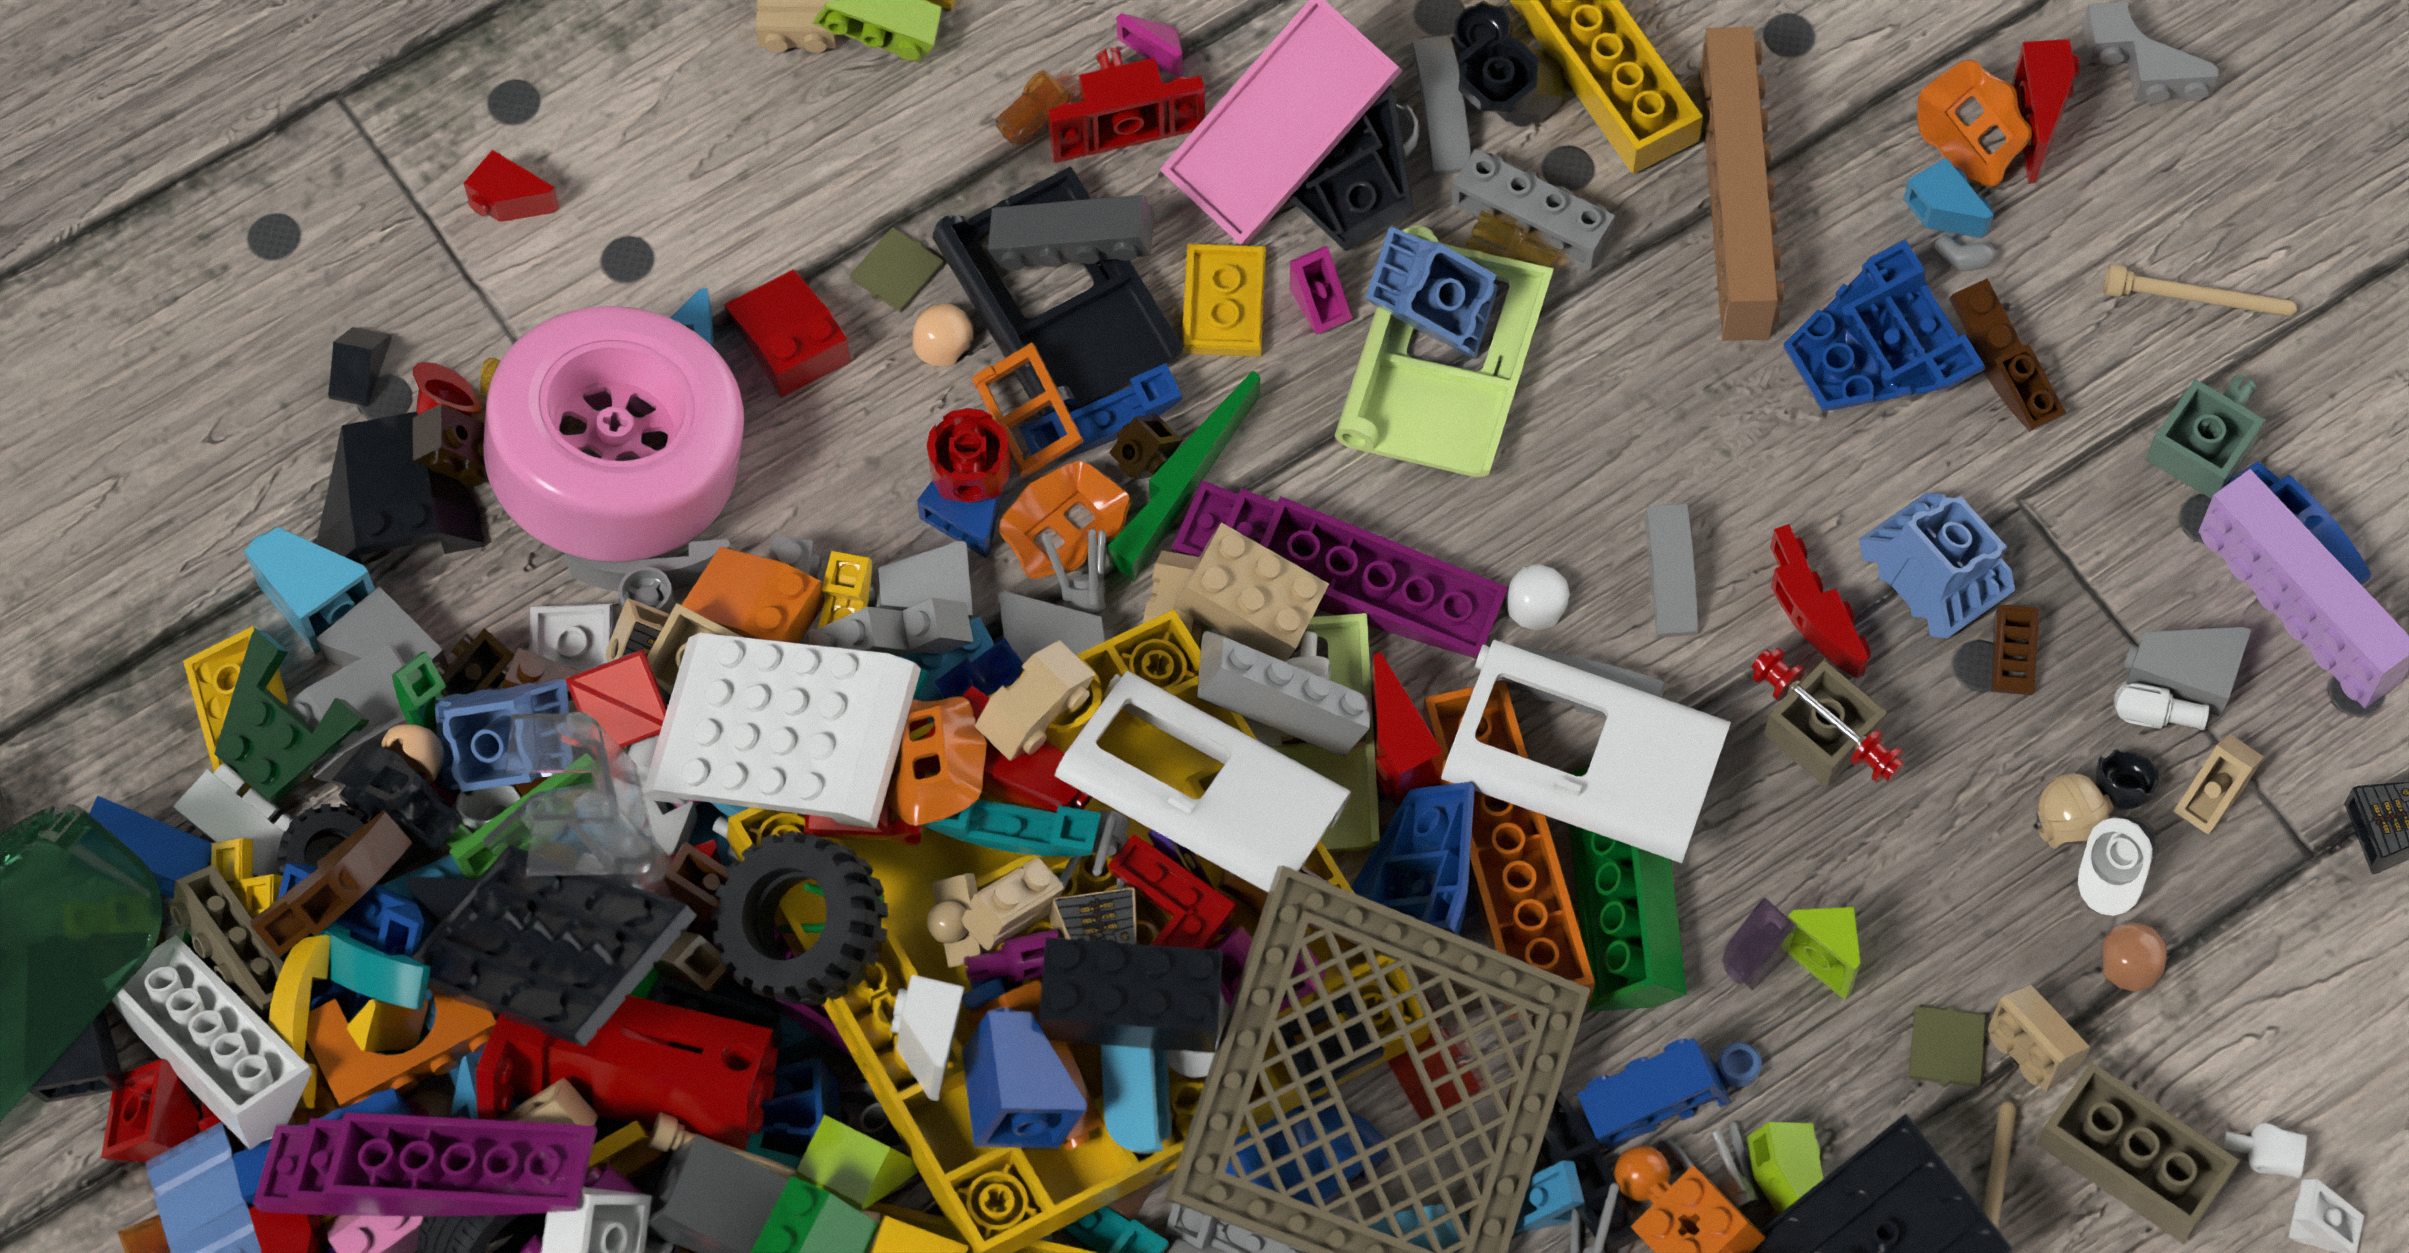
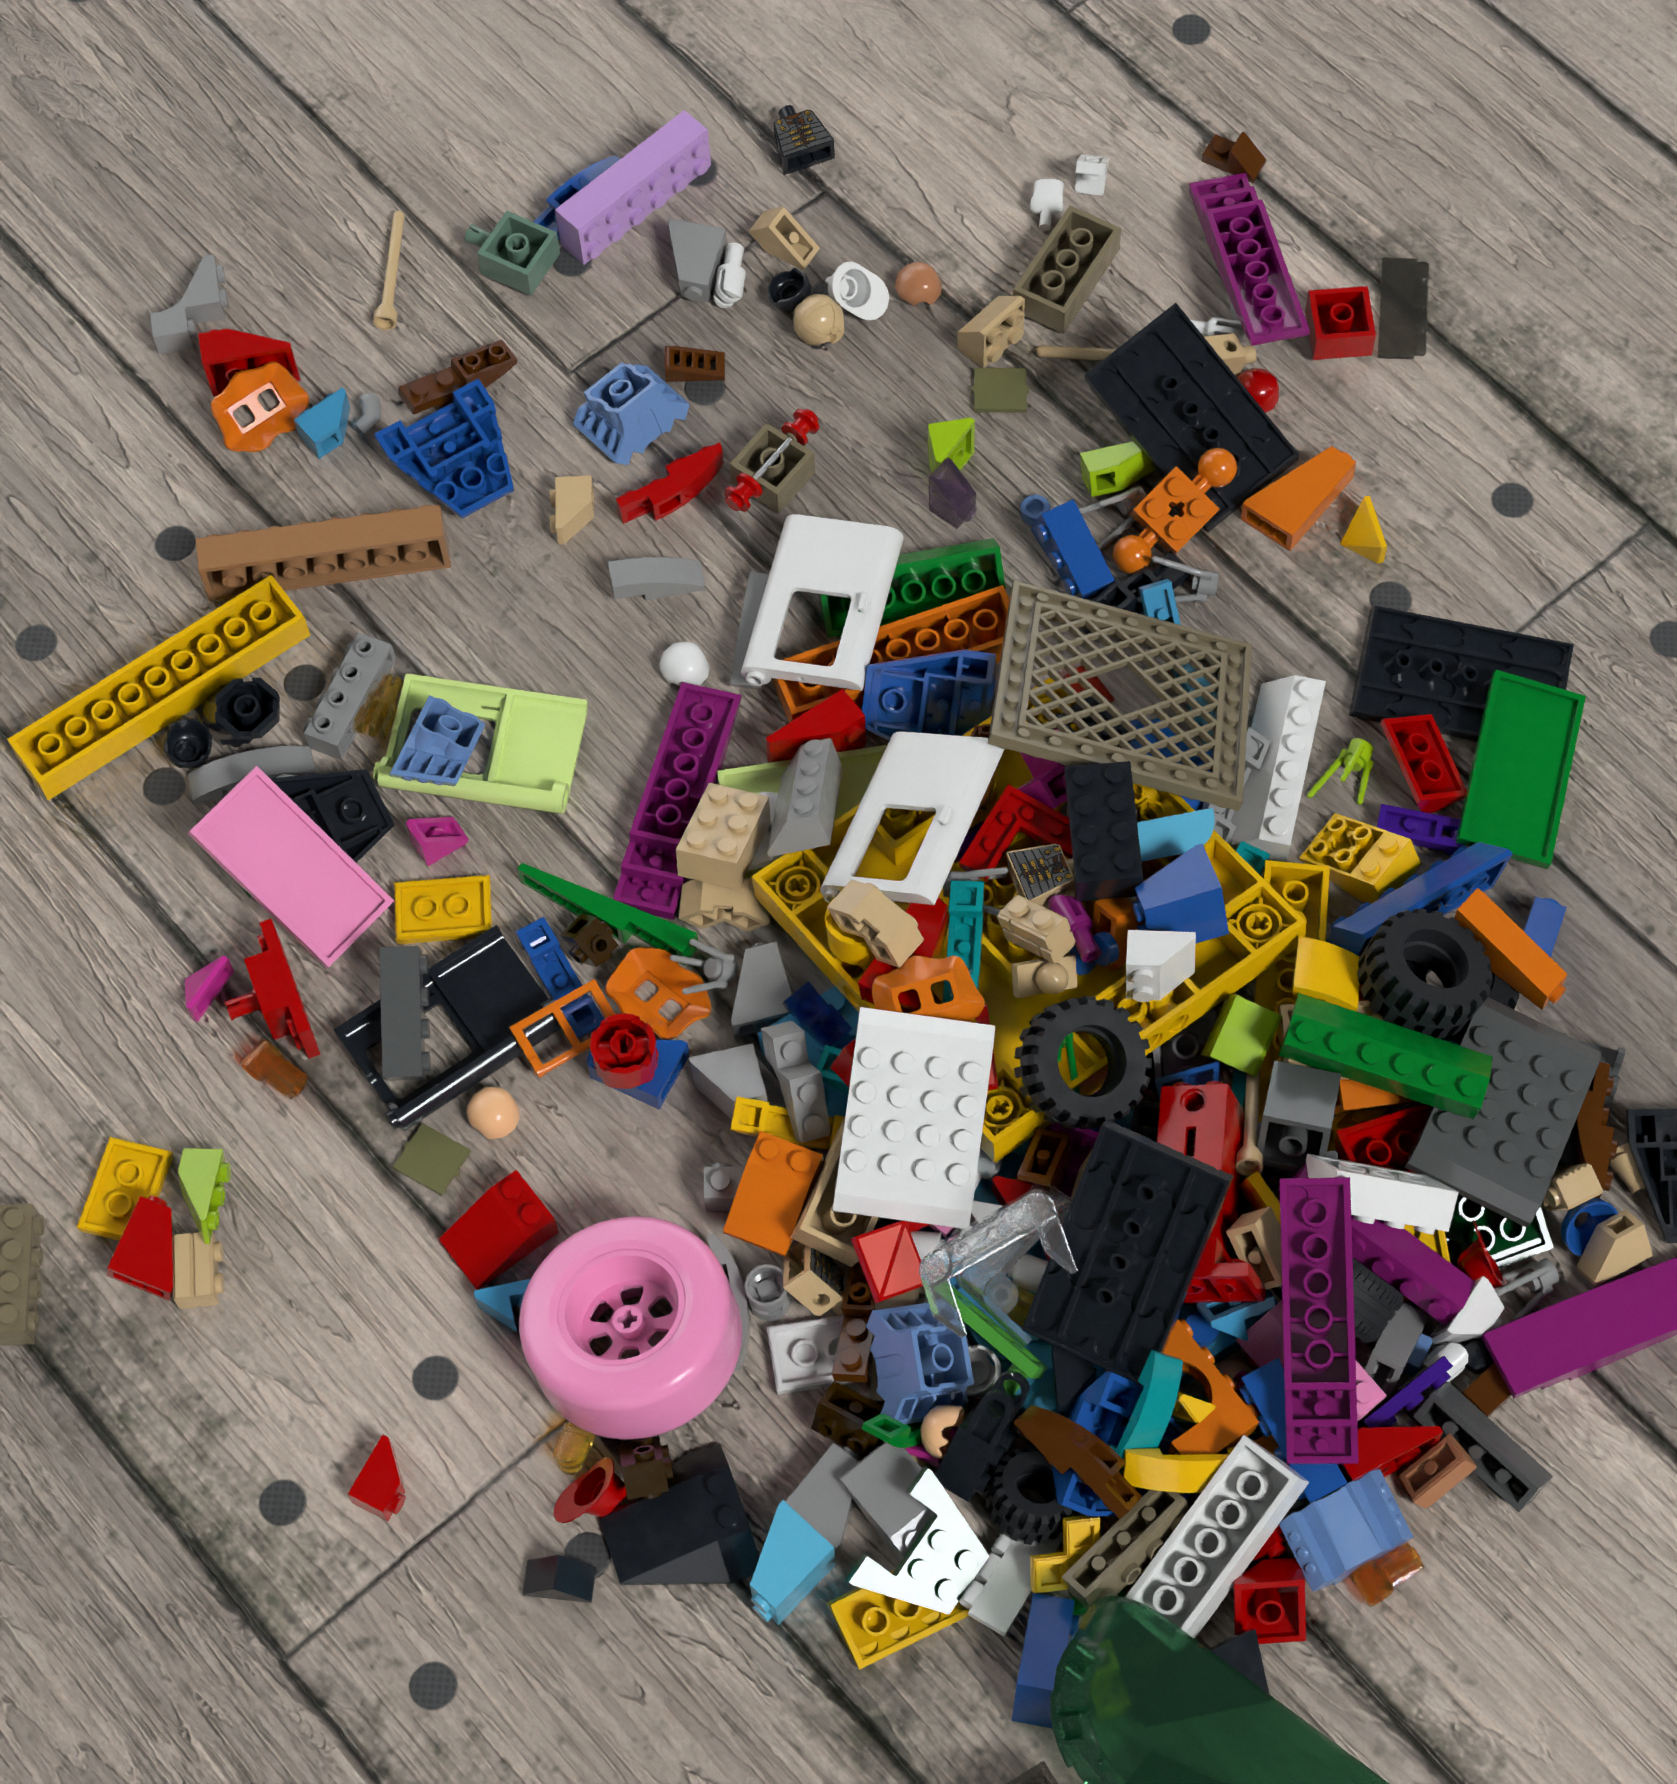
camera: 95 degrees left, 0 degrees up
none -> tan slope [550,475,594,545]

